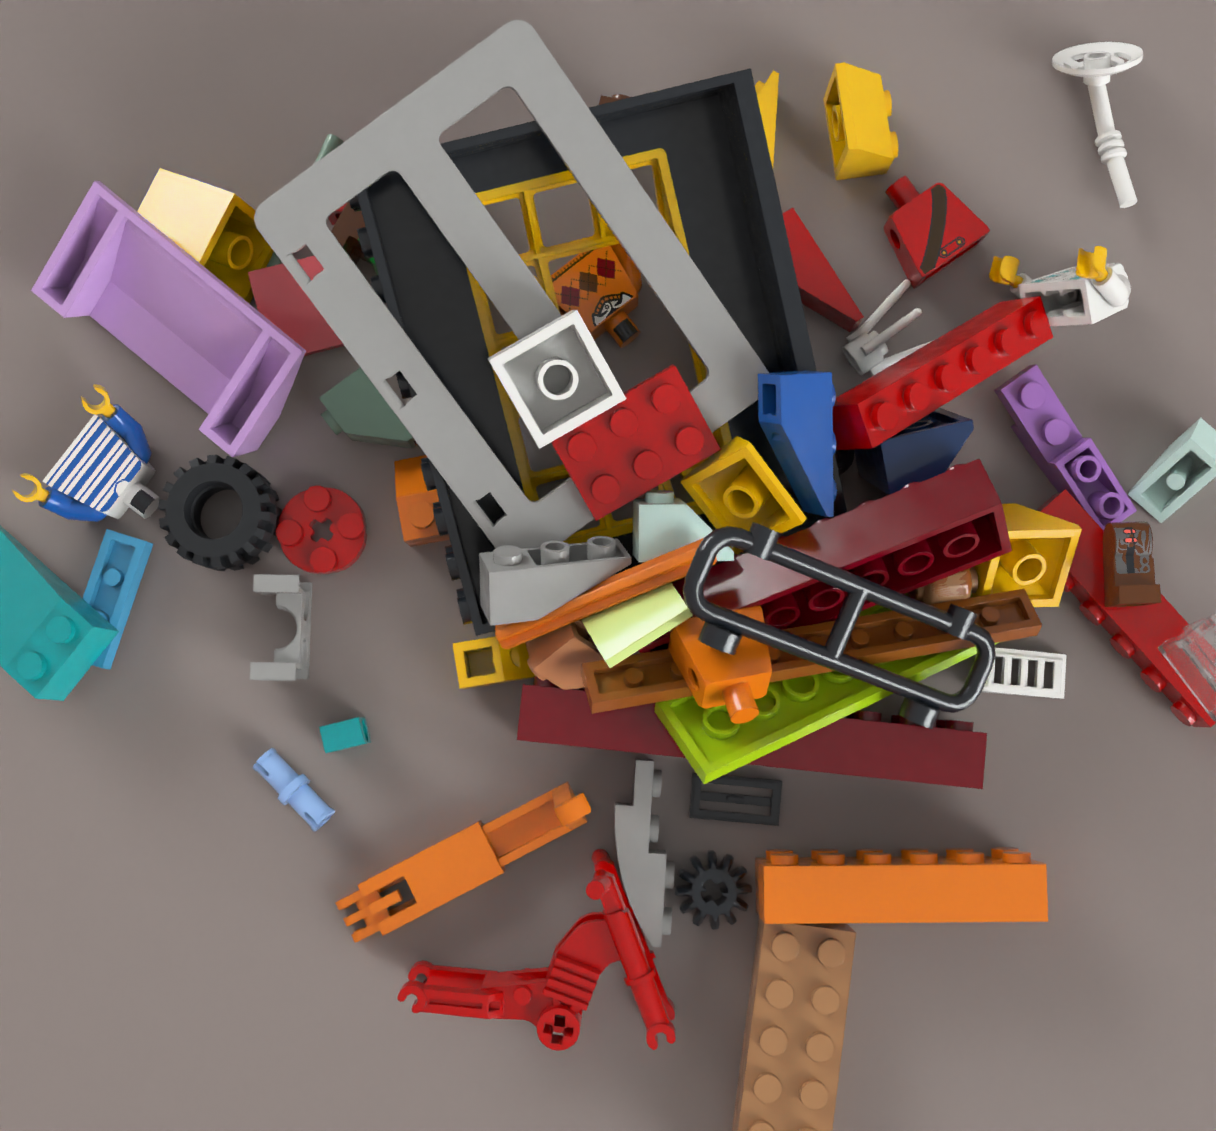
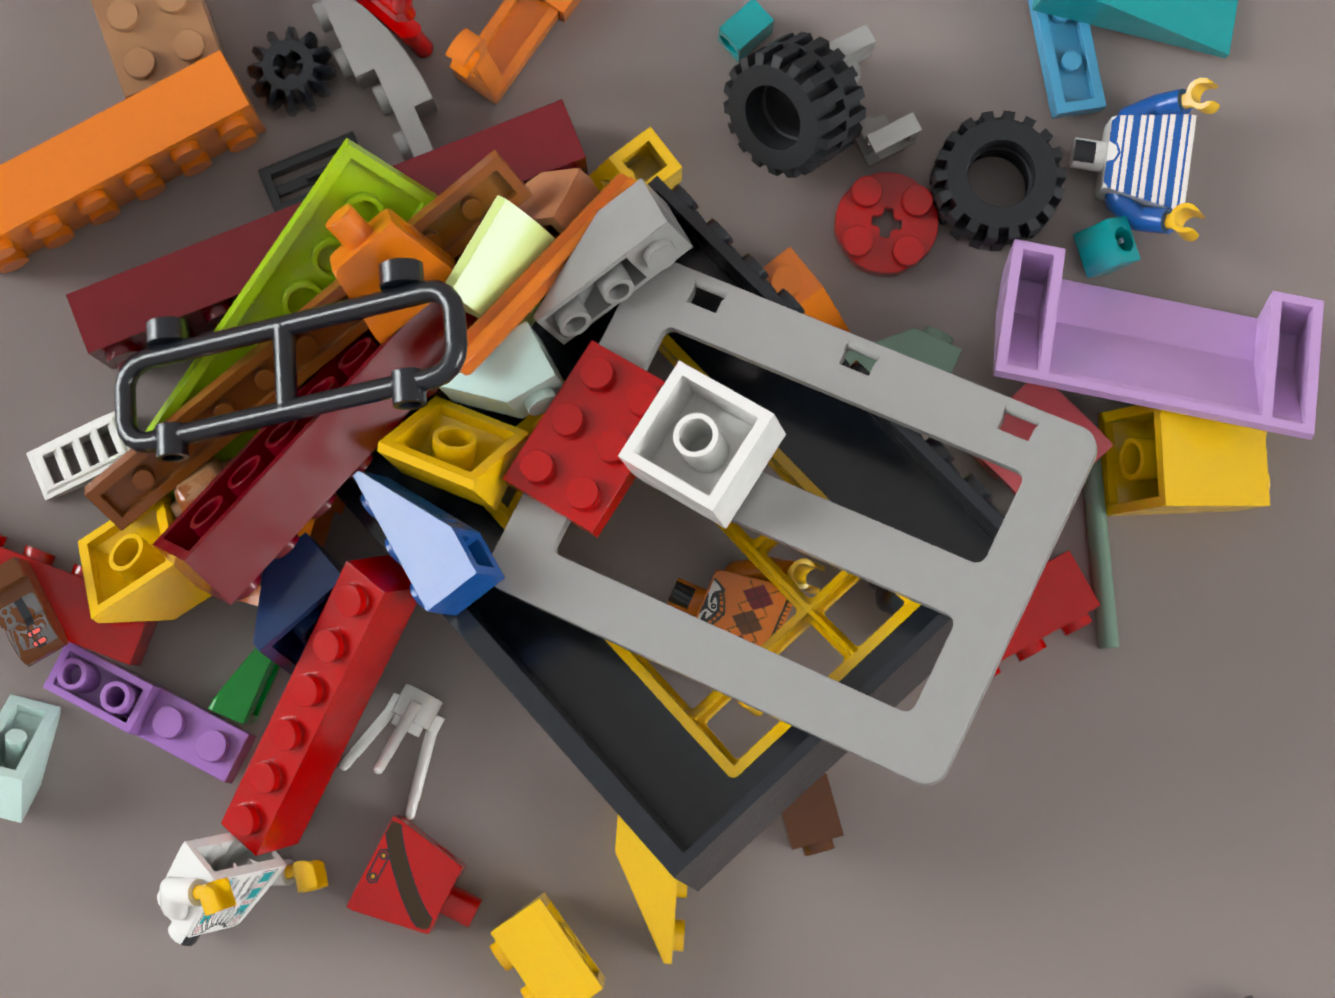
camera: 150 degrees right, 0 degrees up
red slope [782,207,864,332] -> none
none -> green slope [208,647,280,725]
none -> black tyre [723,32,866,178]
none -> teal piece [1073,216,1141,278]

